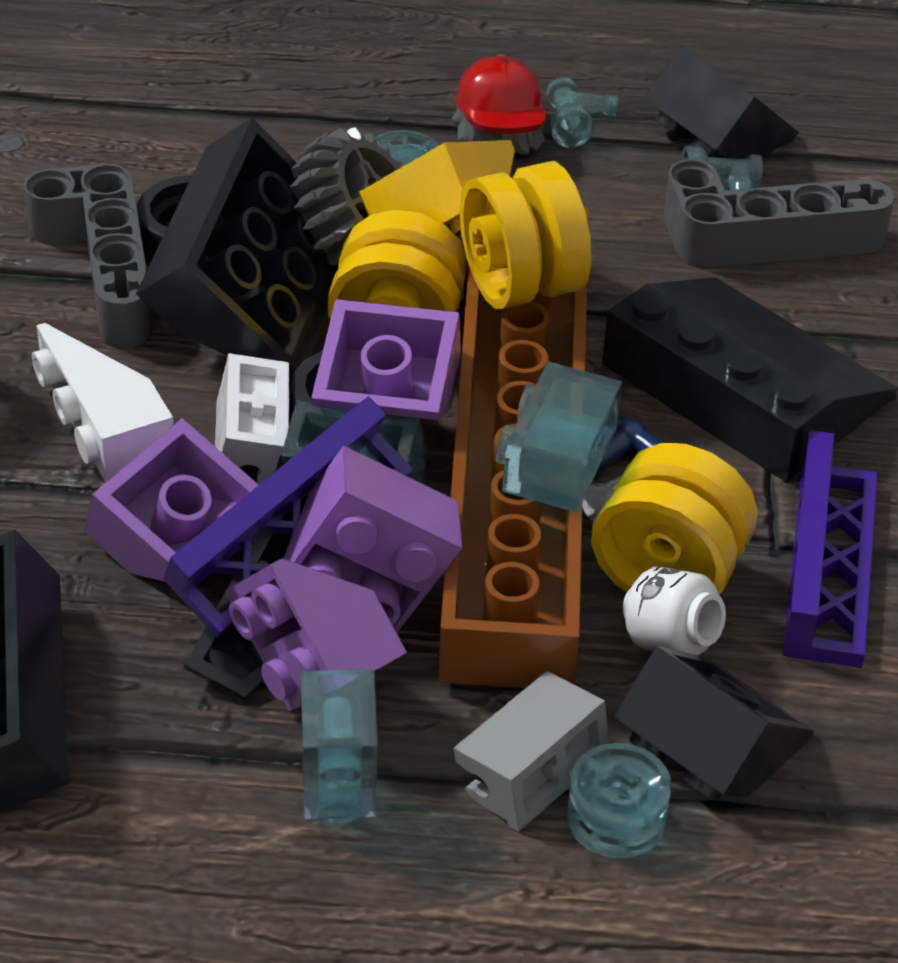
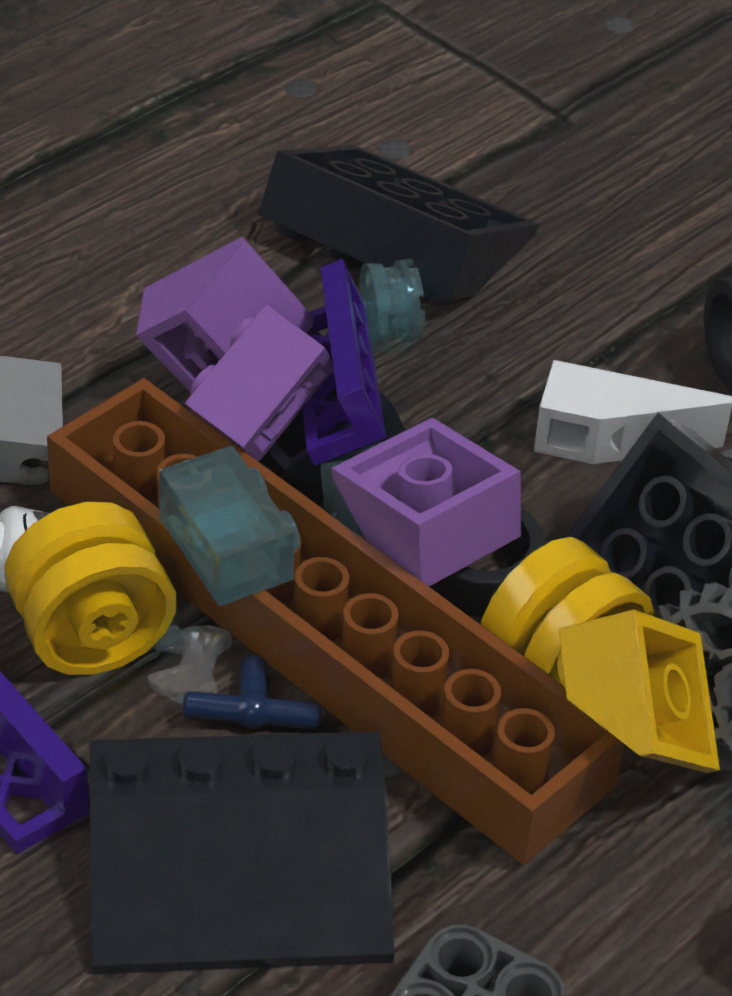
camera: 130 degrees right, 0 degrees up
medium lavender slope [83,418,258,581] -> none
white hinge [215,353,289,485] -> none
clear light blue brick [301,669,378,824] -> none
yellow wheel [459,161,592,309] -> none
none -> clear light blue wheel [360,259,425,346]

